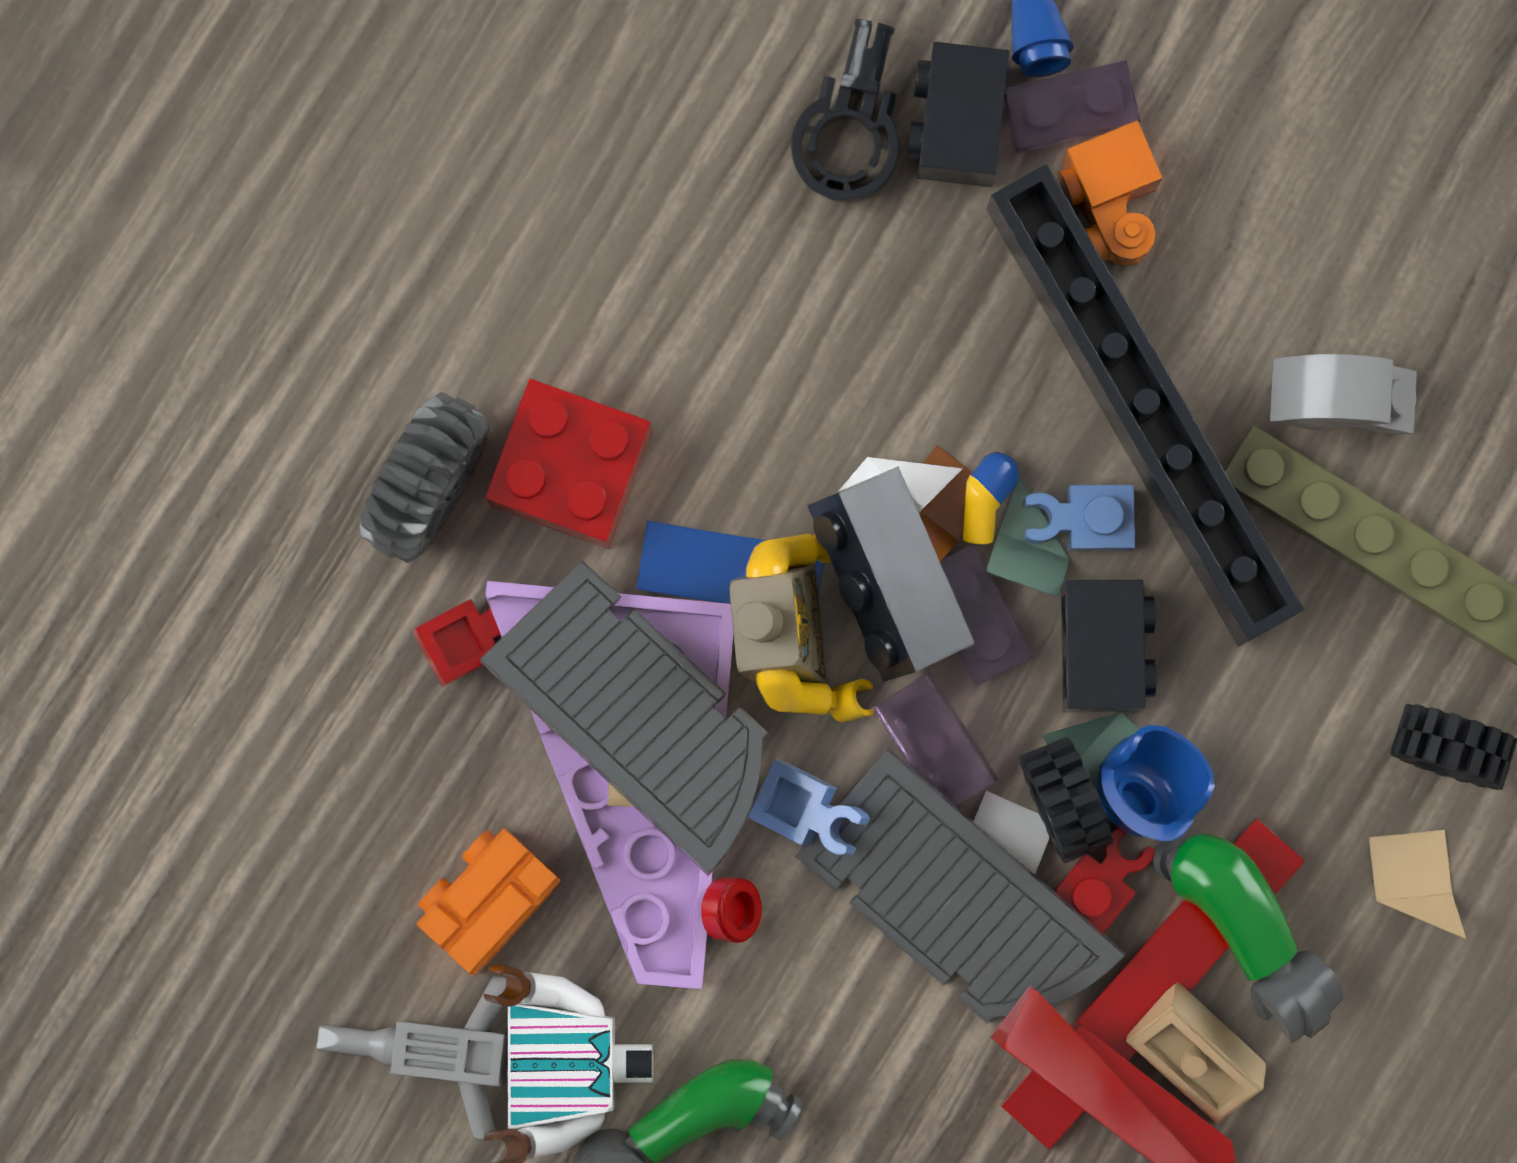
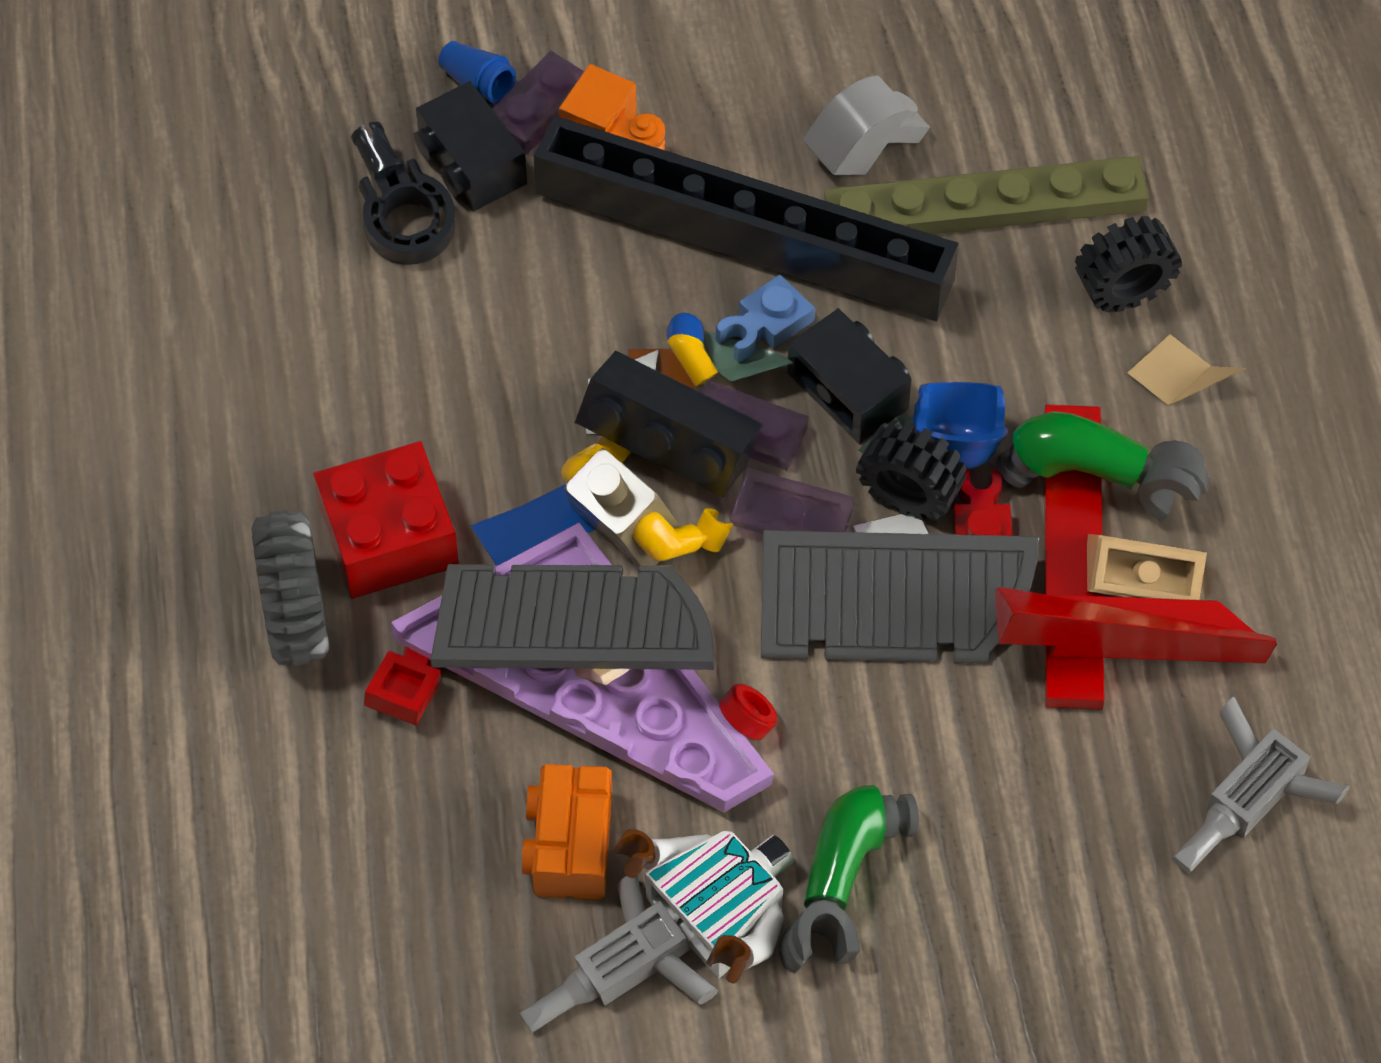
camera: 40 degrees left, 25 degrees down
medium blue plate [748,759,870,855] -> none

